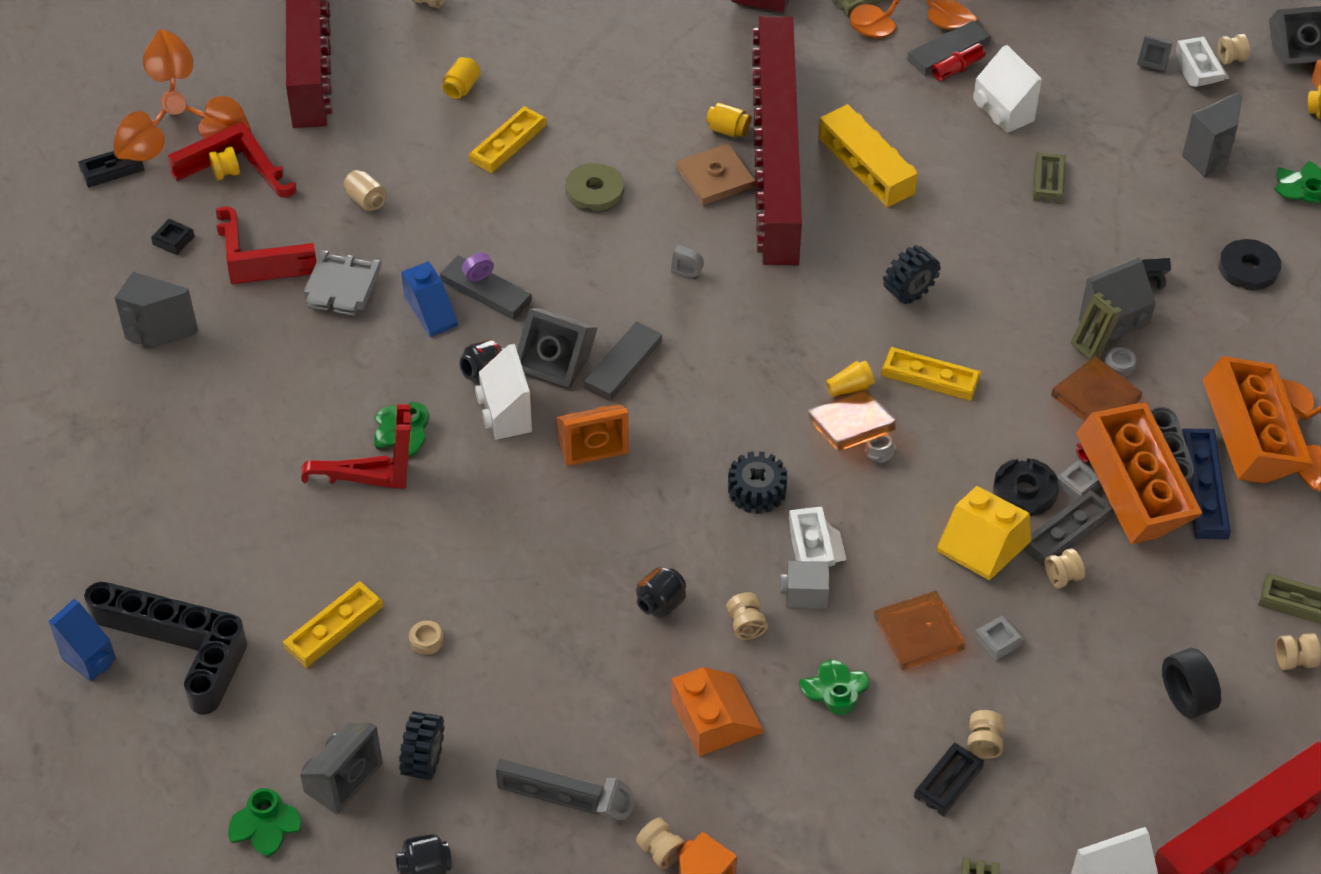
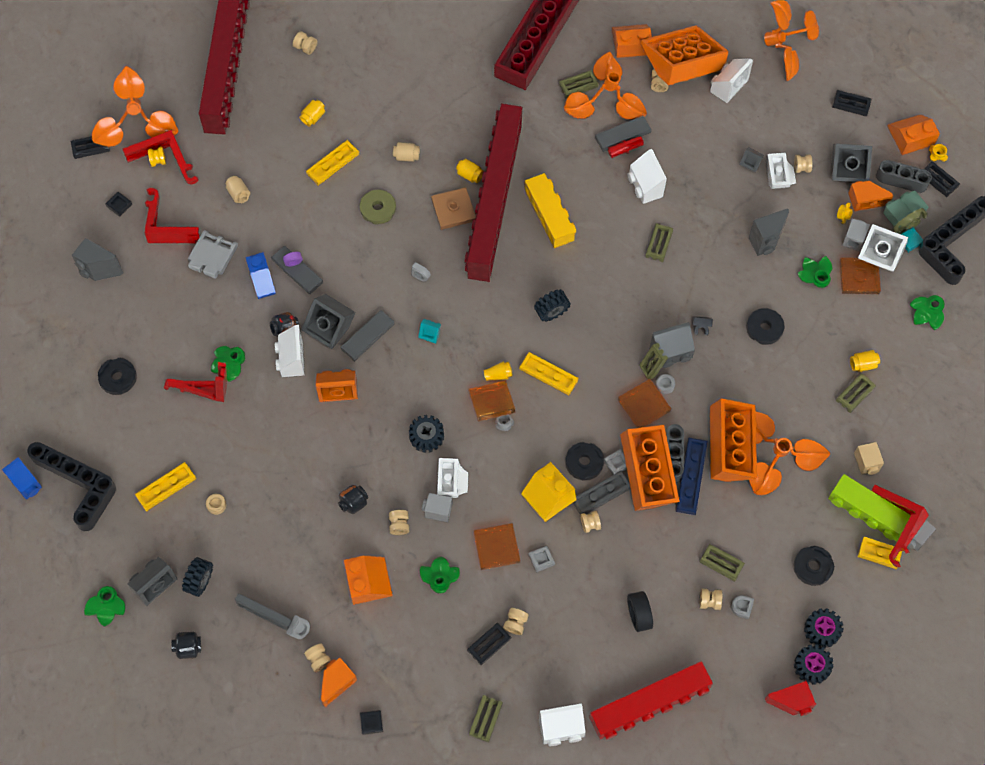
camera: 10 degrees right, 15 degrees up
none -> black tile [98,358,137,395]
none -> tan brick [393,142,420,162]
none -> teal tile [418,319,441,344]

